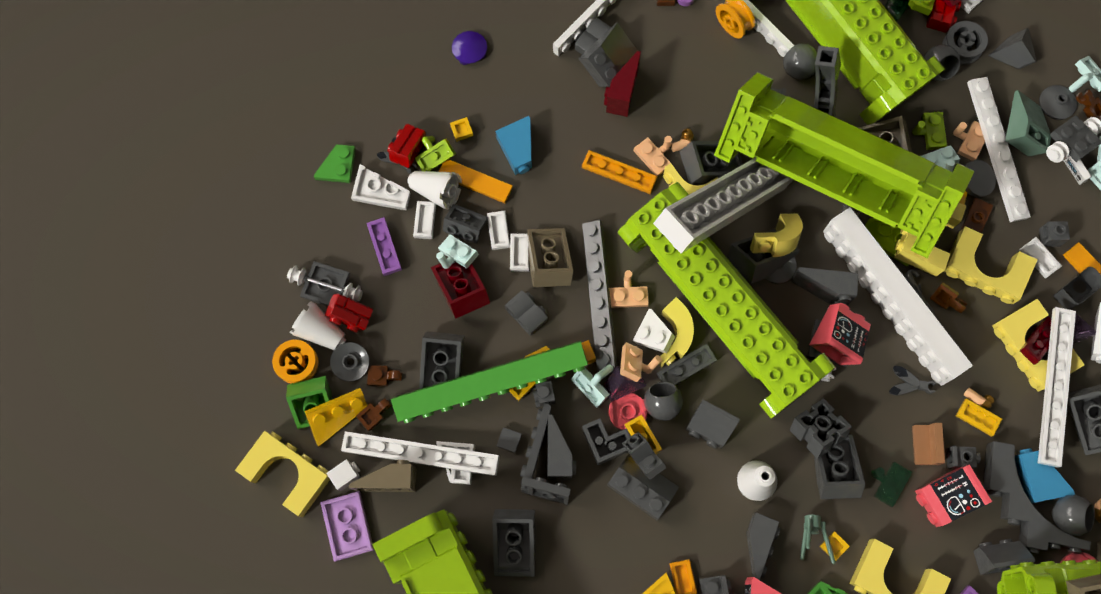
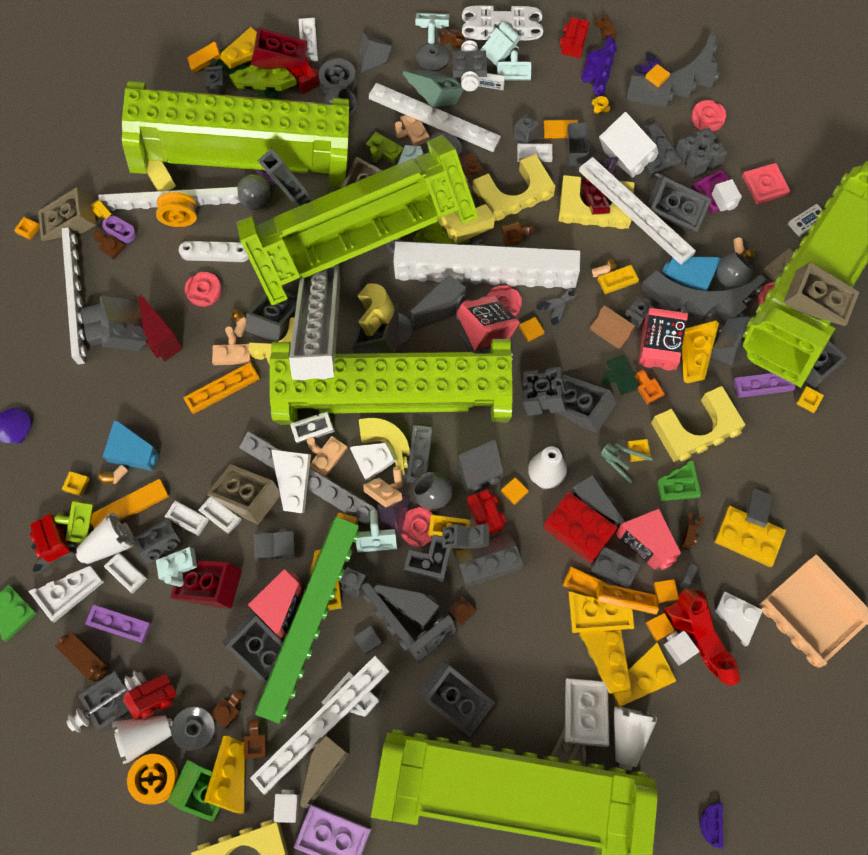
camera: 55 degrees left, 5 degrees down
none -> reddish brown brick [55,631,110,682]
none -> arm [98,465,128,484]
none -> white plate [179,241,249,262]
none -> coral tile [185,272,222,307]
none -> coral slope [248,569,304,640]
none -> white wing [272,450,311,513]
none -> white brick [290,412,335,444]
none -> reddish brown plate [448,596,476,626]
none -> red brick [467,490,506,535]
none -> coral tile [486,285,522,316]
none -> light orange tile [501,478,529,505]
none -> light orange tile [519,317,545,342]
none -> red brick [543,492,618,564]
none -> orange plate [635,370,665,405]
none -> yellow wing [682,321,719,383]

